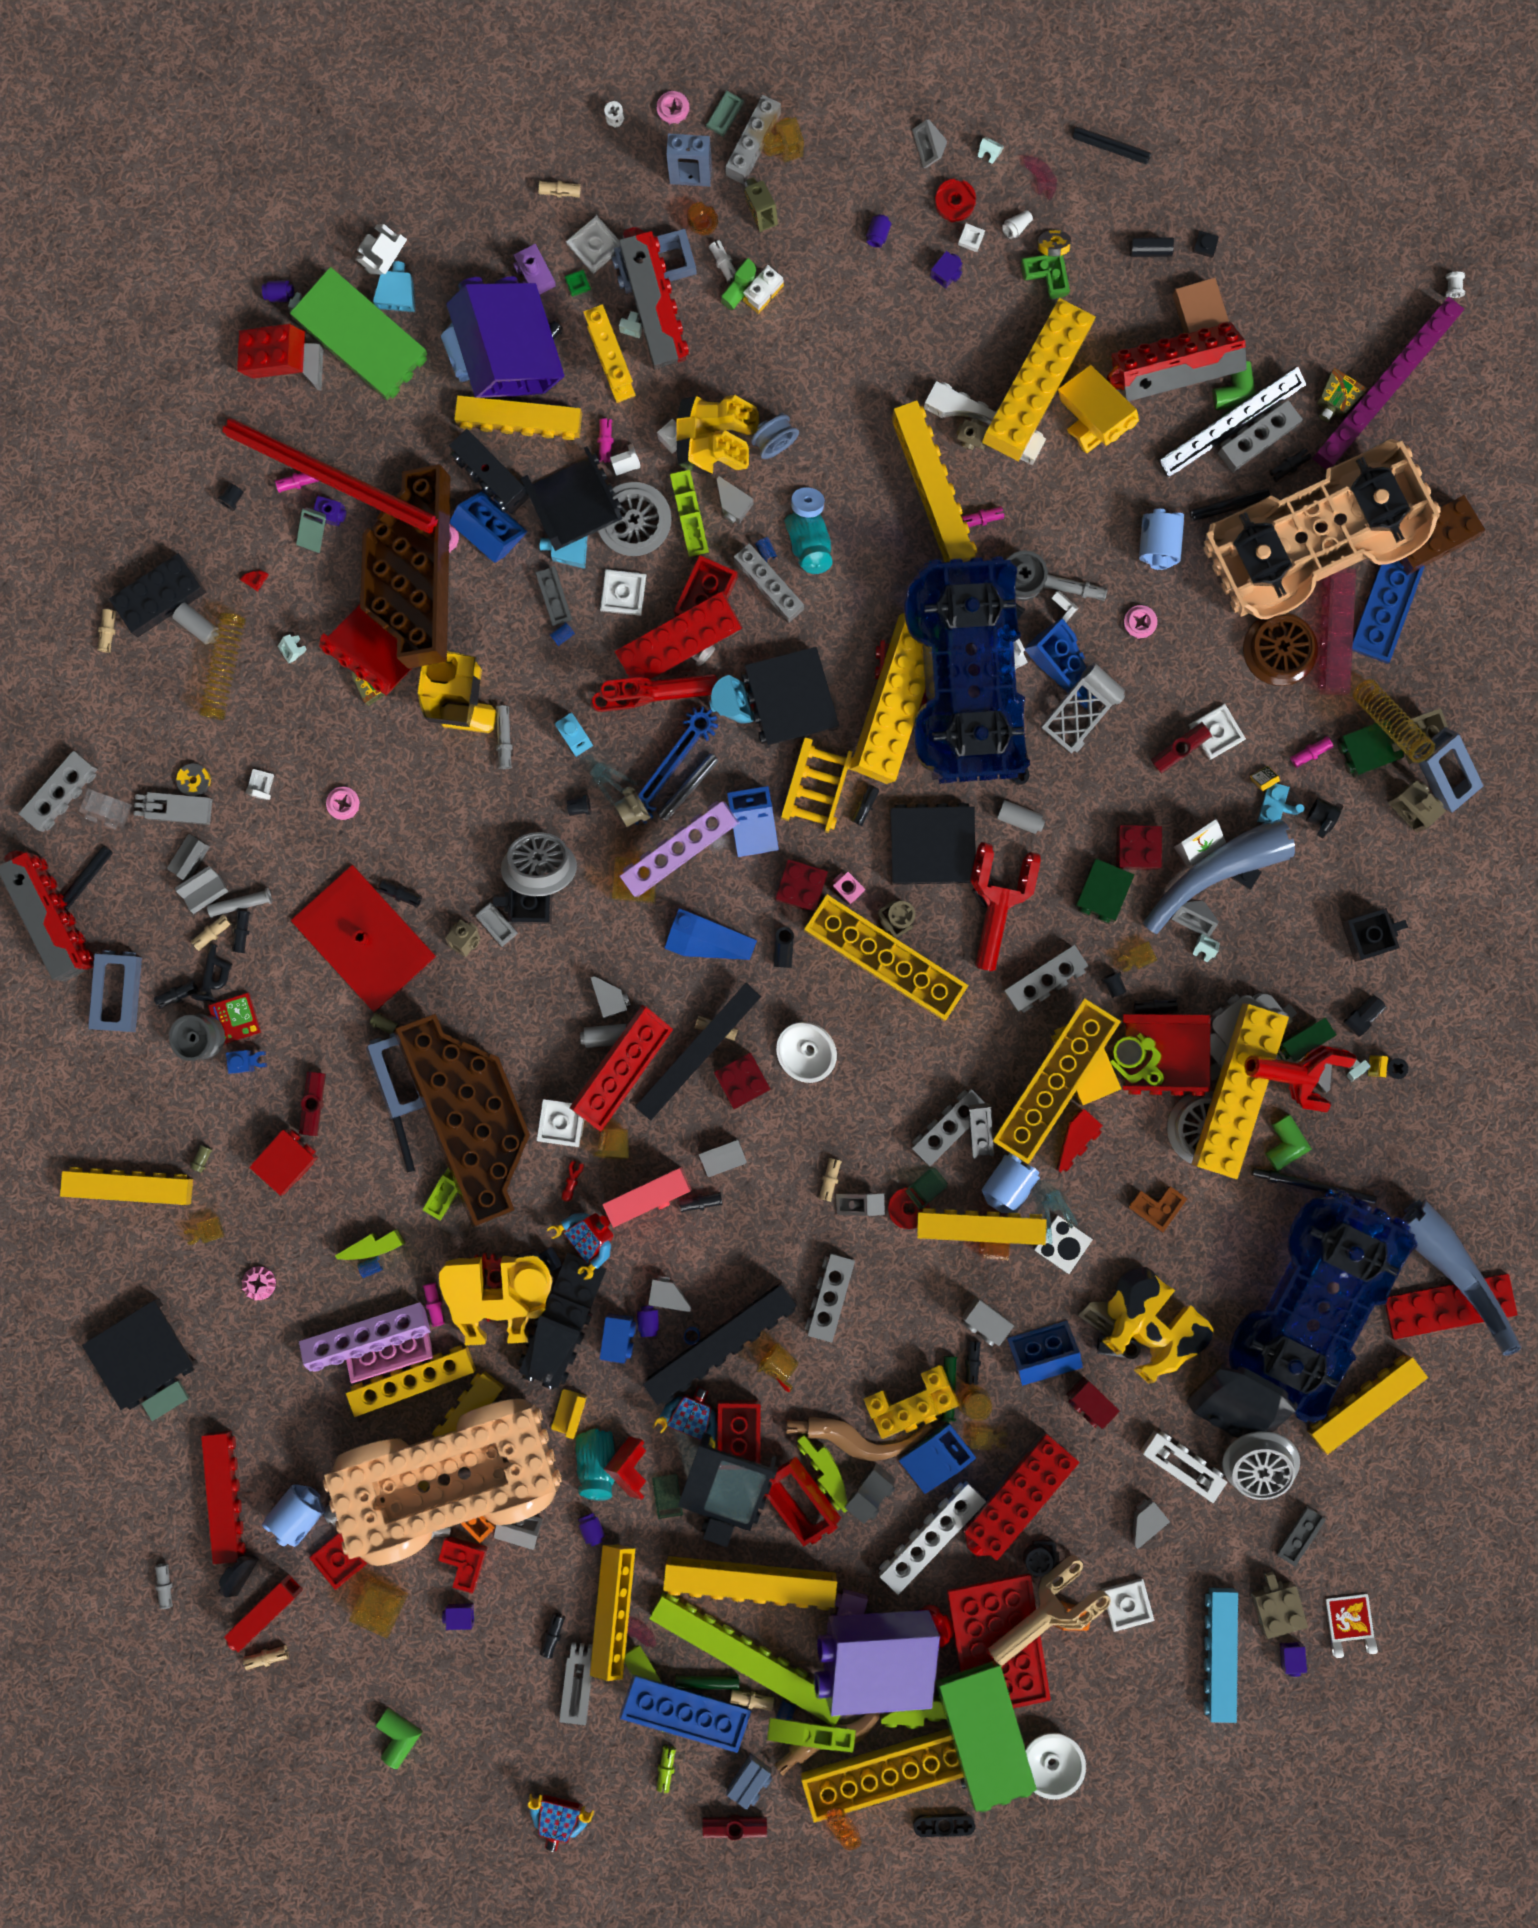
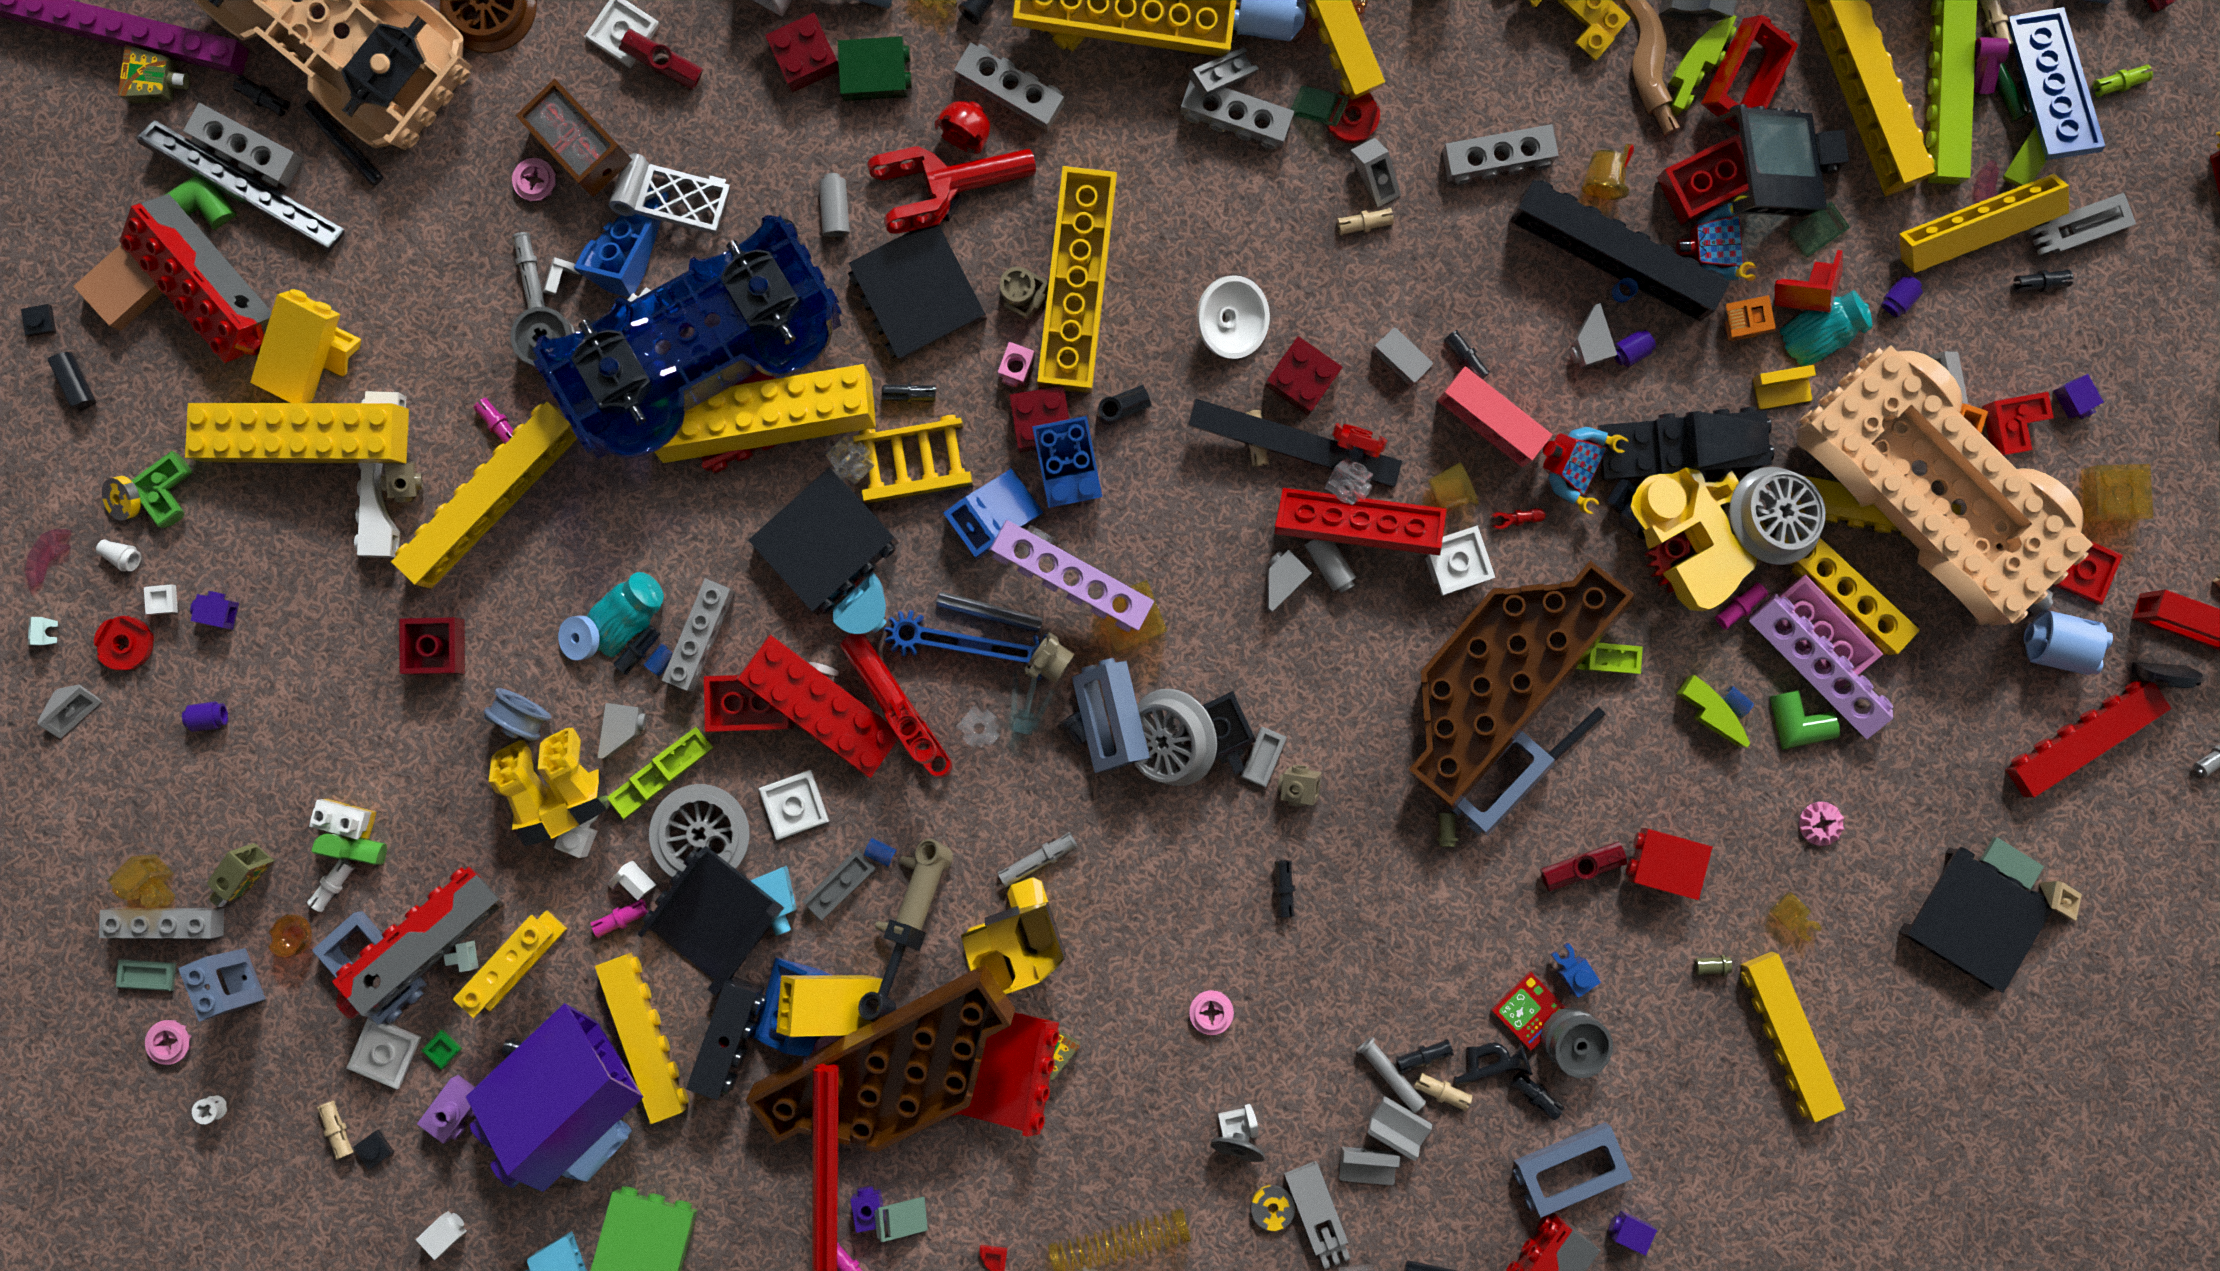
camera: 120 degrees left, 0 degrees up
light aqua tile [278,635,306,664] -> none
red piece [291,865,437,1013] -> none
medium azure torso [554,712,593,757] -> none
blue brick [600,1313,637,1363] -> none
blue wedge [665,908,757,960] -> none
light blue cylinder [1139,509,1184,570] -> none
none -> black plate [353,1129,394,1170]
none -> dark red brick [399,617,465,675]
none -> white brick [416,1211,467,1260]
none -> brick [515,78,632,197]
none -> black axle [613,625,661,675]
none -> yellow brick [776,975,882,1037]
none -> clear brick [825,435,875,484]
none -> piece [858,838,953,1022]
none -> red cylinder [935,101,990,154]
none -> clear brick [956,706,1000,748]
none -> blue slope [1032,416,1102,508]
none -> sand blue piece [1072,658,1150,773]
none -> dark grey dish [1210,1133,1265,1162]
none -> clear brick [1325,458,1374,505]
none -> red plate [1332,423,1387,457]
none -> dark purple brick [1609,1210,1657,1256]
none -> orange piece [1724,295,1776,341]
none -> light grey piece [1730,467,1825,565]
none -> bright green brick [1770,690,1840,750]
none -> magenta piece [1974,37,2009,94]
none -> tan slope [2039,881,2082,921]

